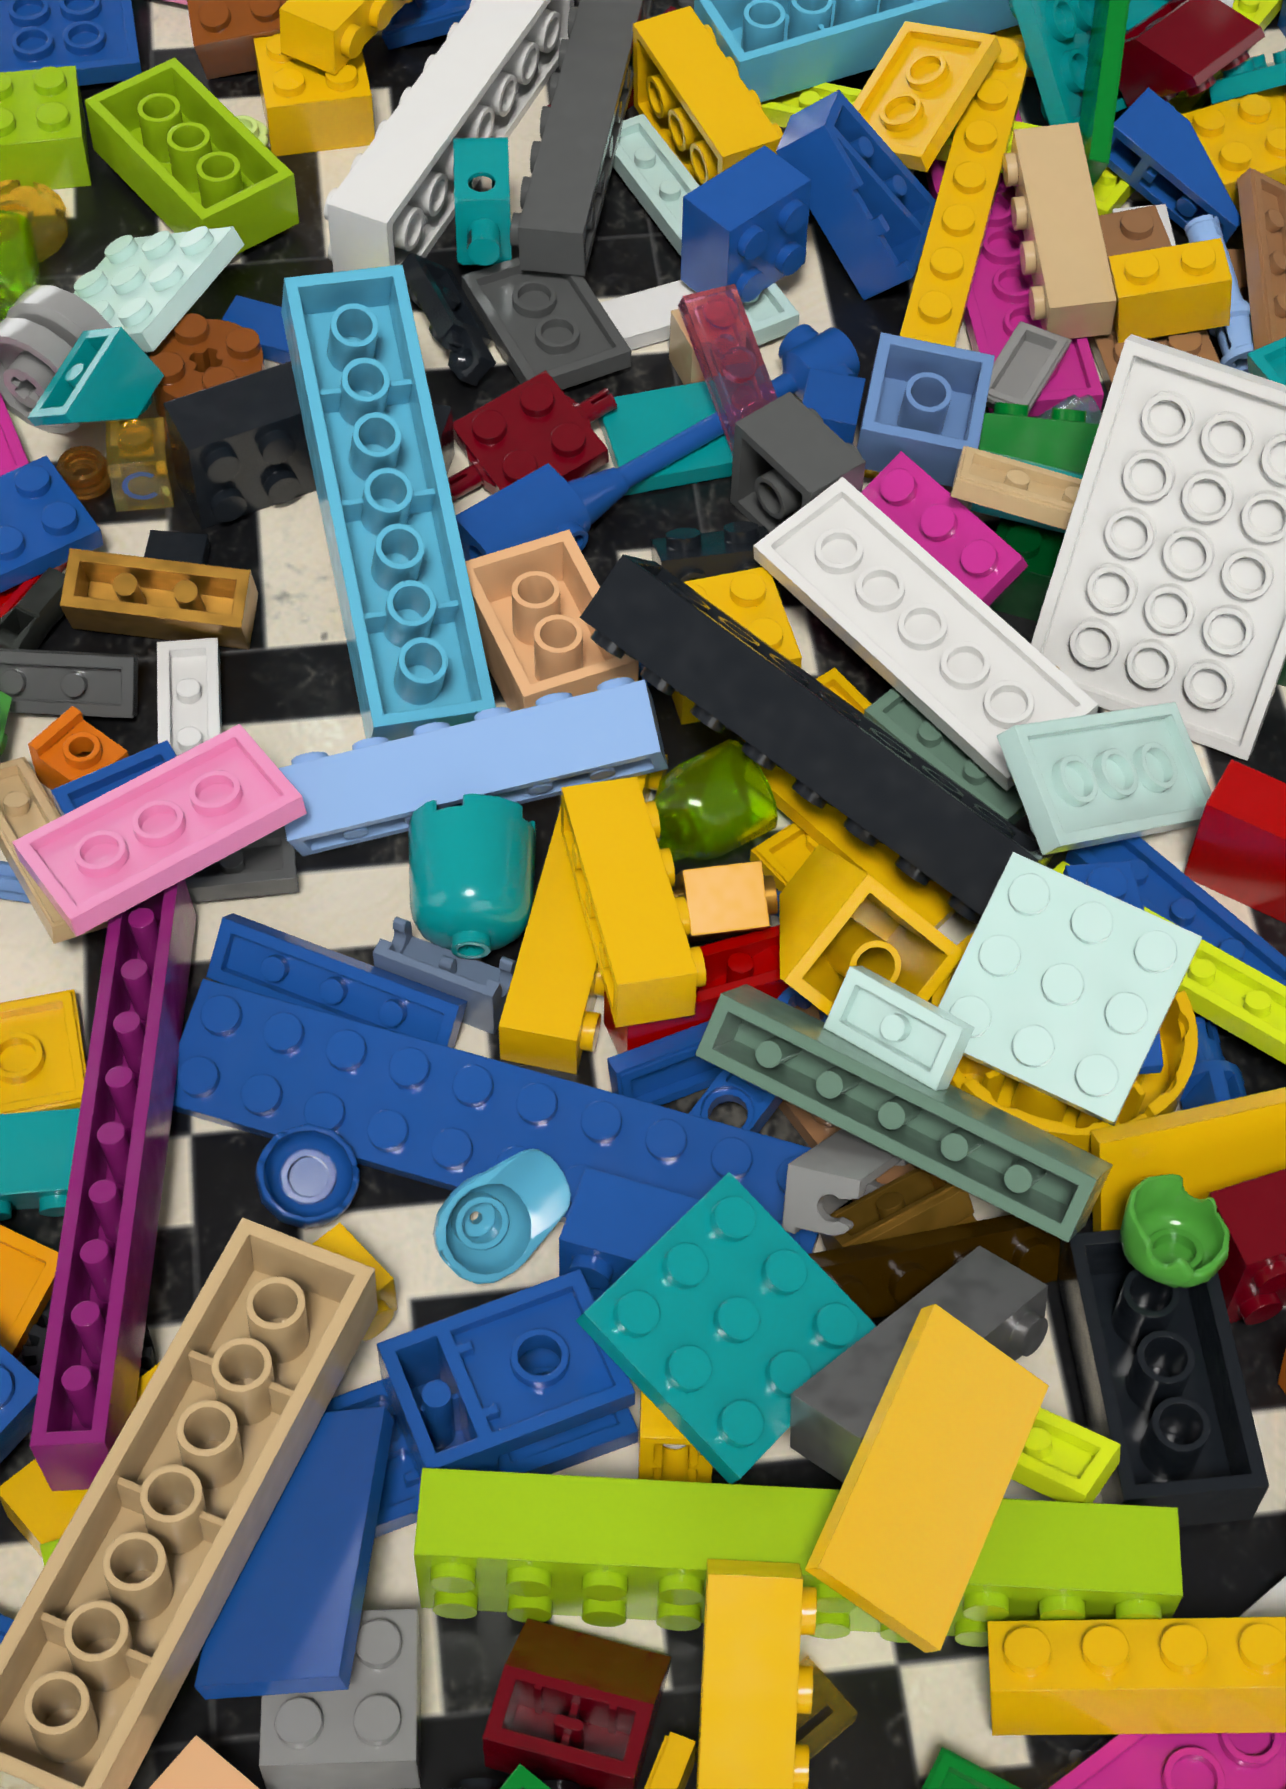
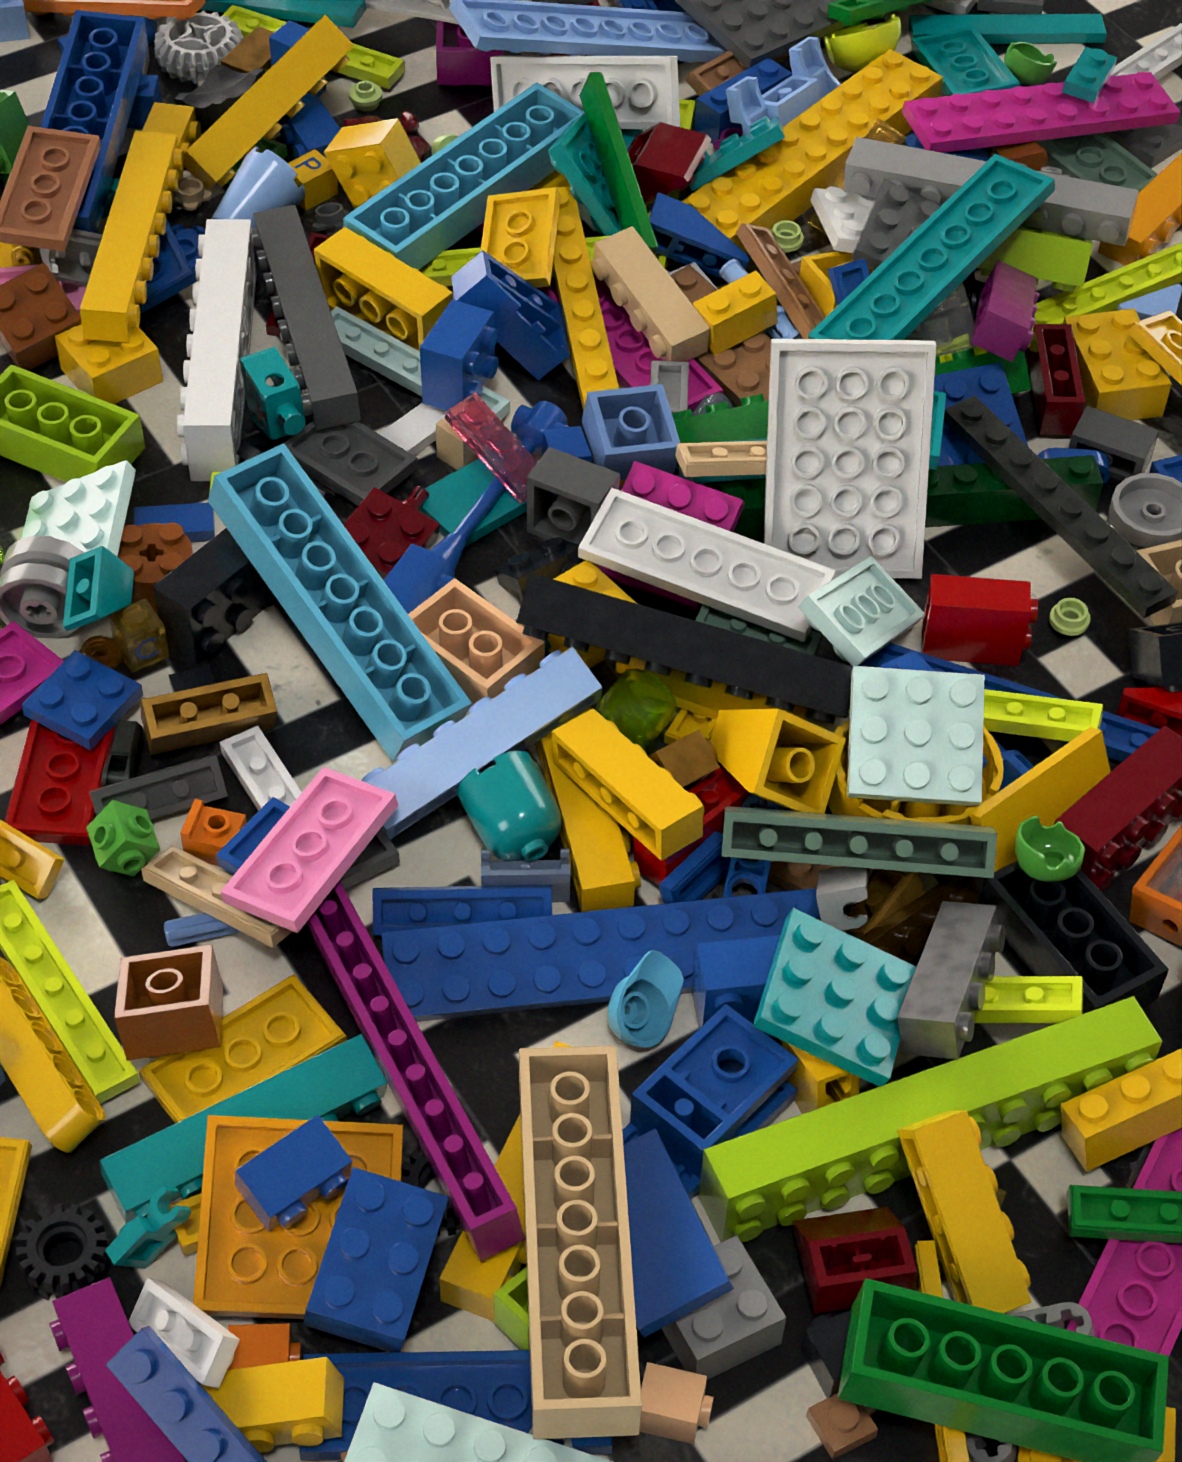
camera: 25 degrees left, 5 degrees down
blue hair [255,1124,360,1229] -> none
yellow tile [805,1304,1049,1653] -> none
light aqua plate [823,966,975,1091] -> none

